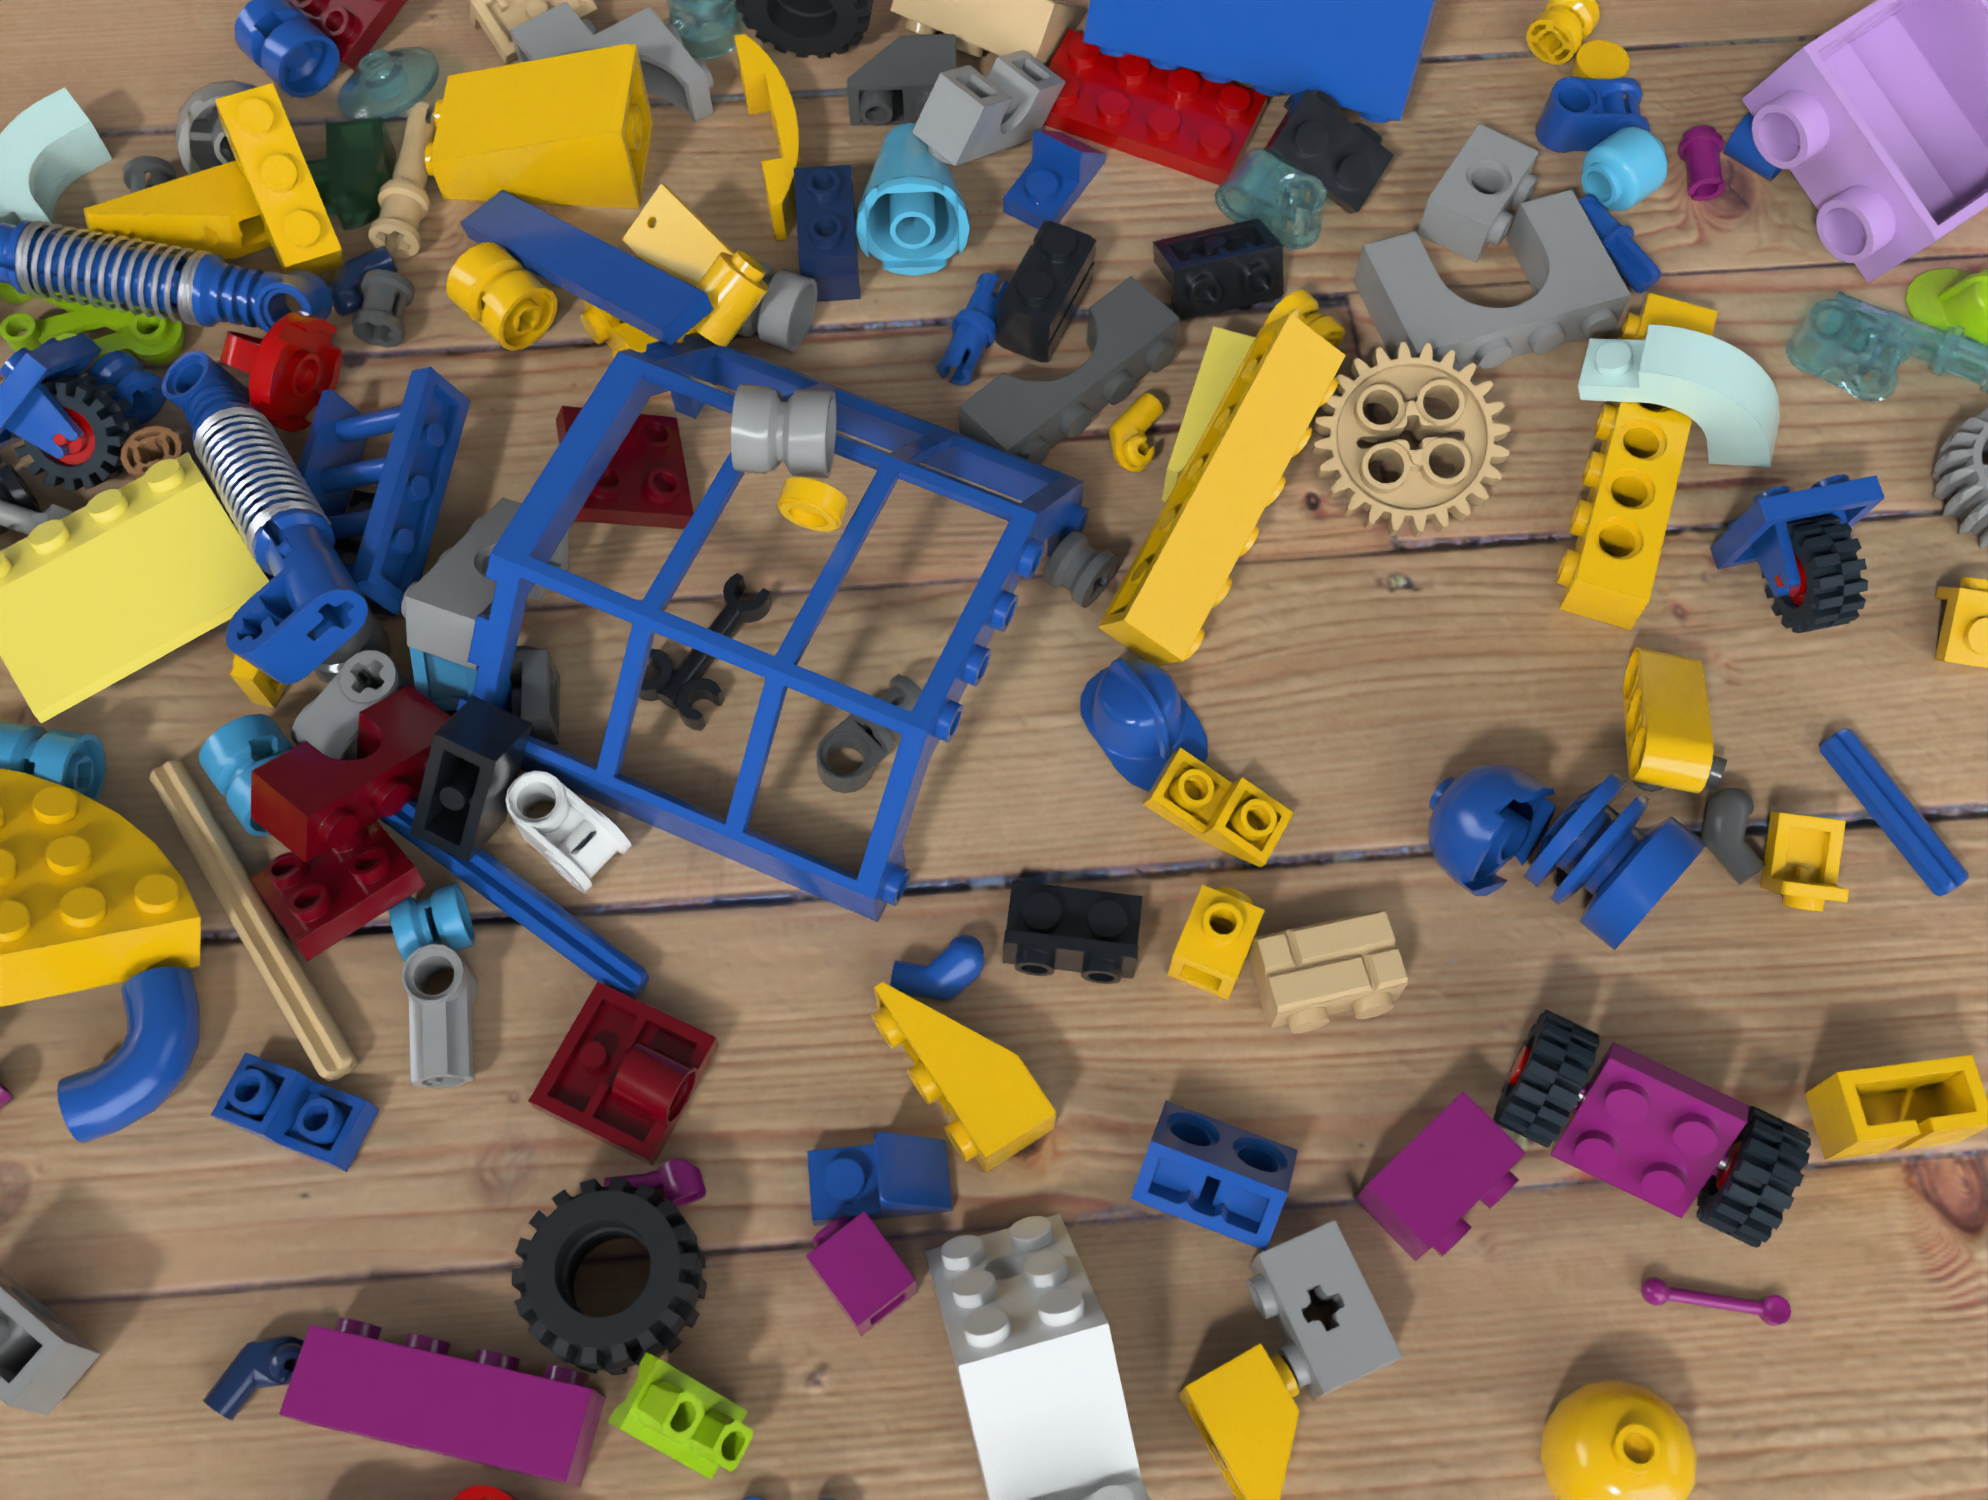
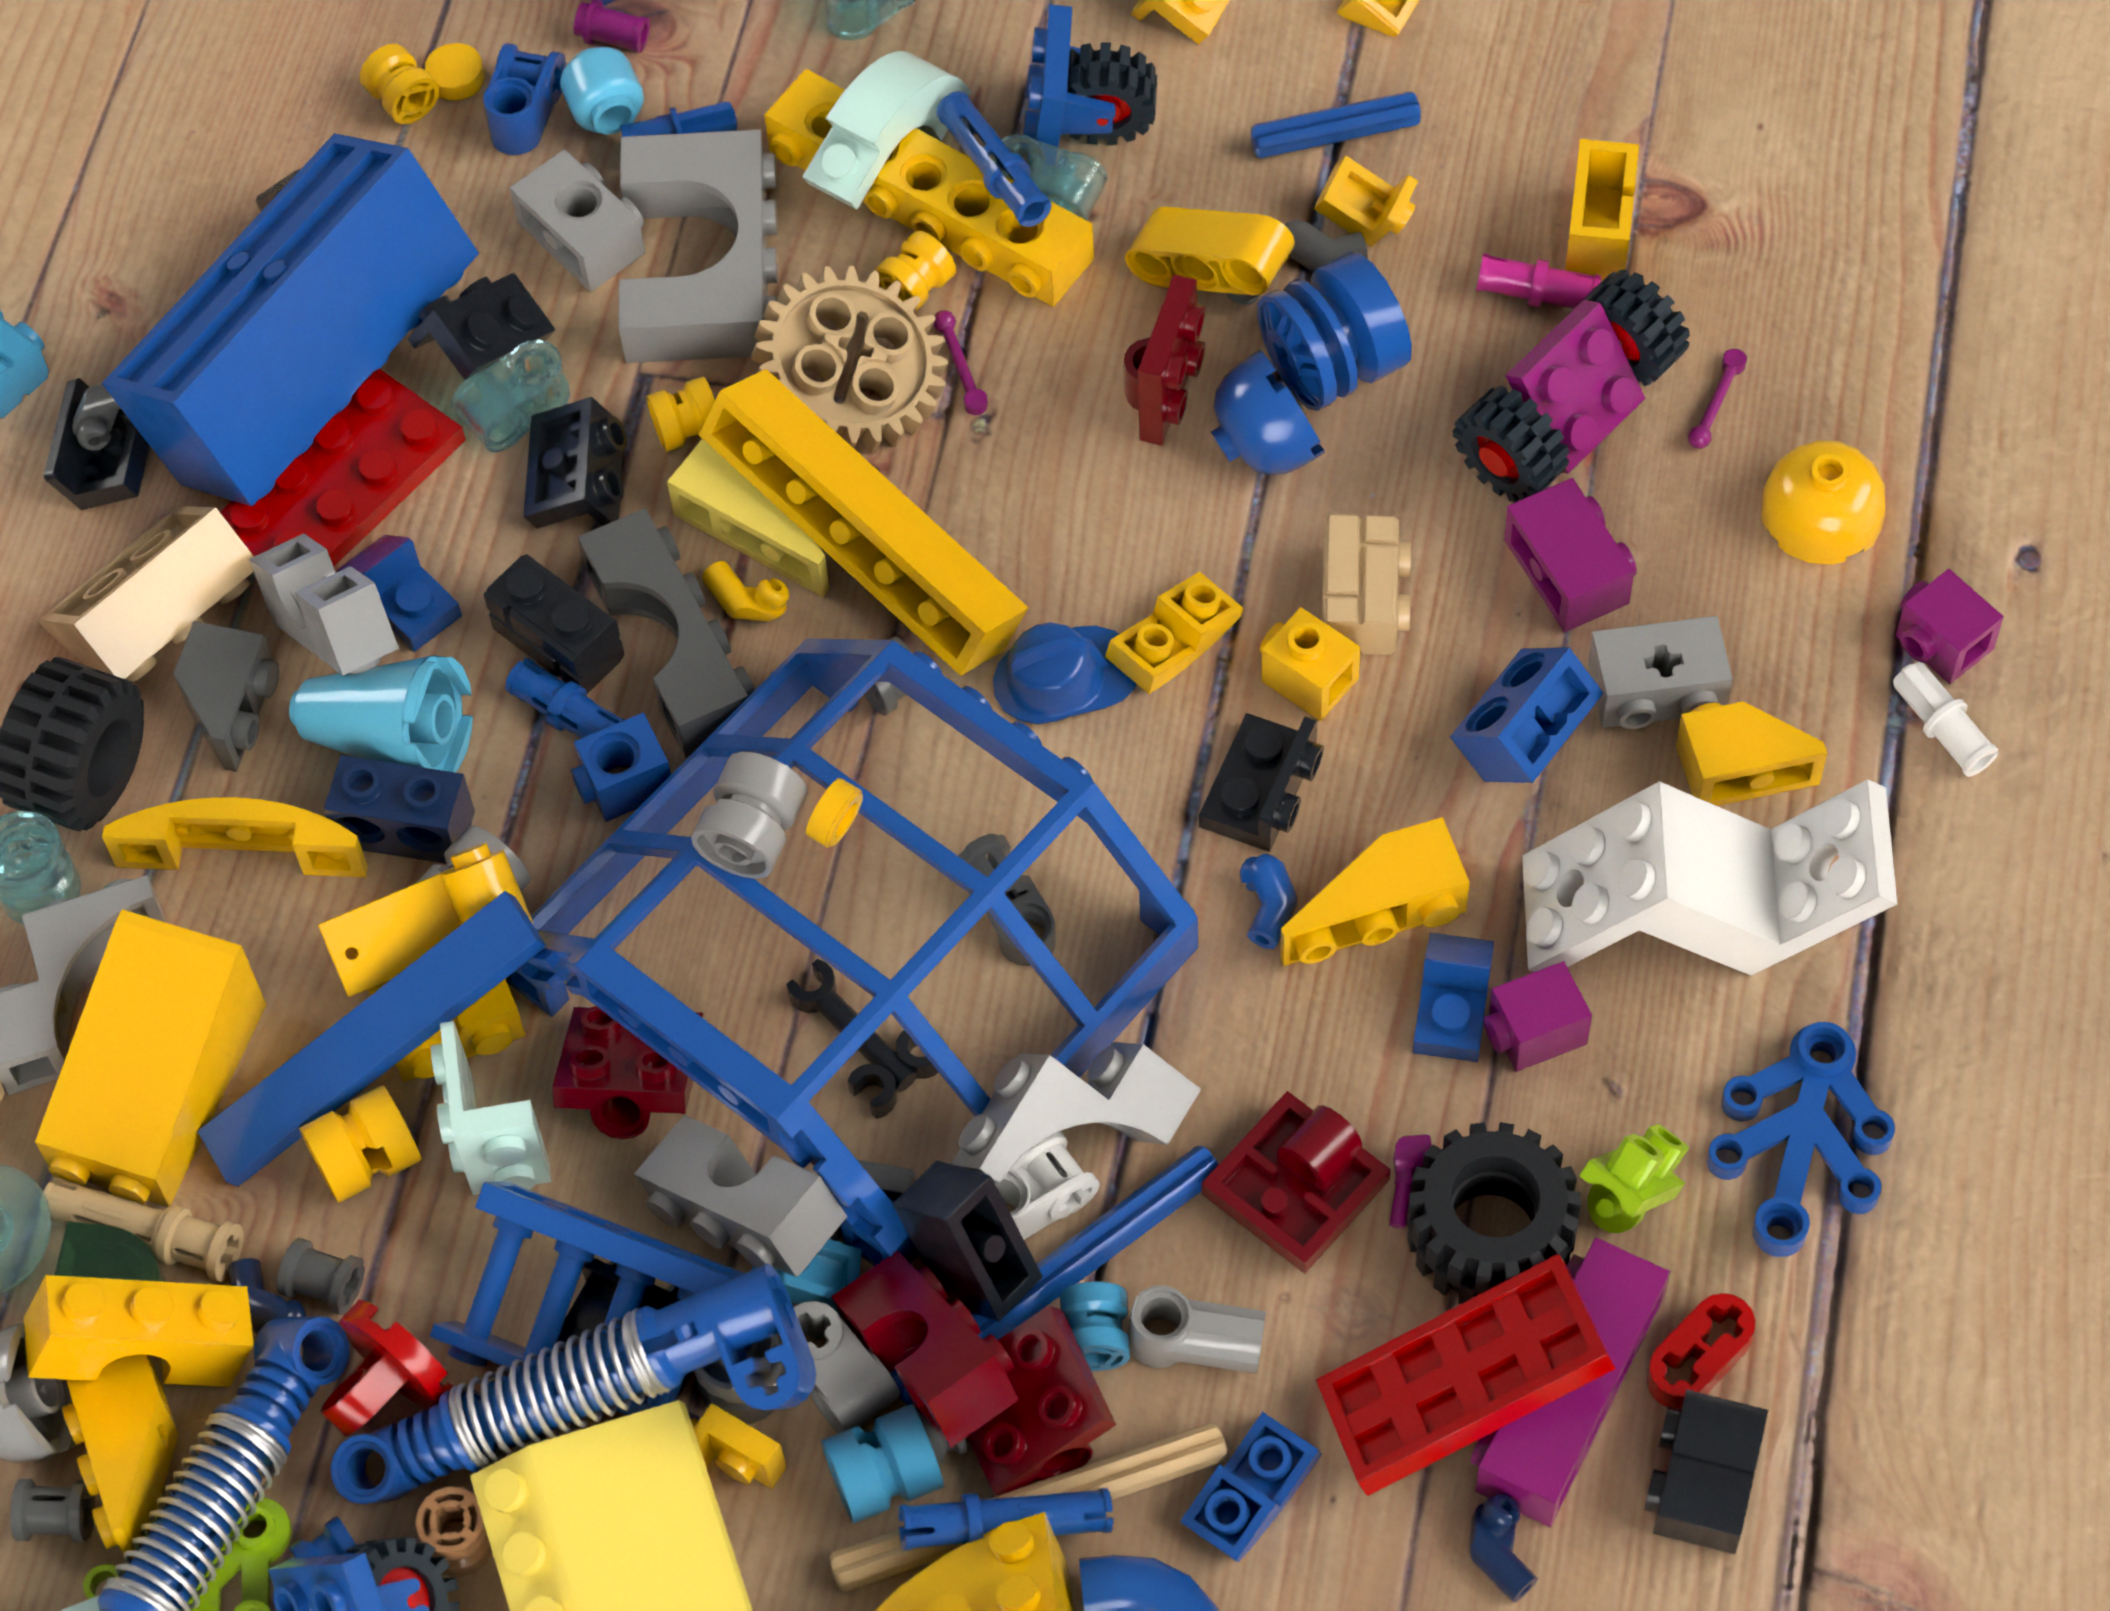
camera: 70 degrees left, 5 degrees down
none -> light aqua bracket [431,1021,552,1195]
none -> blue brick [570,712,671,822]
none -> yellow wheel [875,231,956,313]
none -> blue pin [898,1488,1113,1551]
none -> magenta hinge [933,310,988,415]
none -> blue pin [936,91,1051,227]
none -> arch [951,1042,1201,1184]
none -> clear light blue piece [992,134,1108,220]
none -> dark red plate [1124,274,1205,446]
none -> red plate [1315,1254,1616,1497]
none -> dark pink pin [1476,253,1601,309]

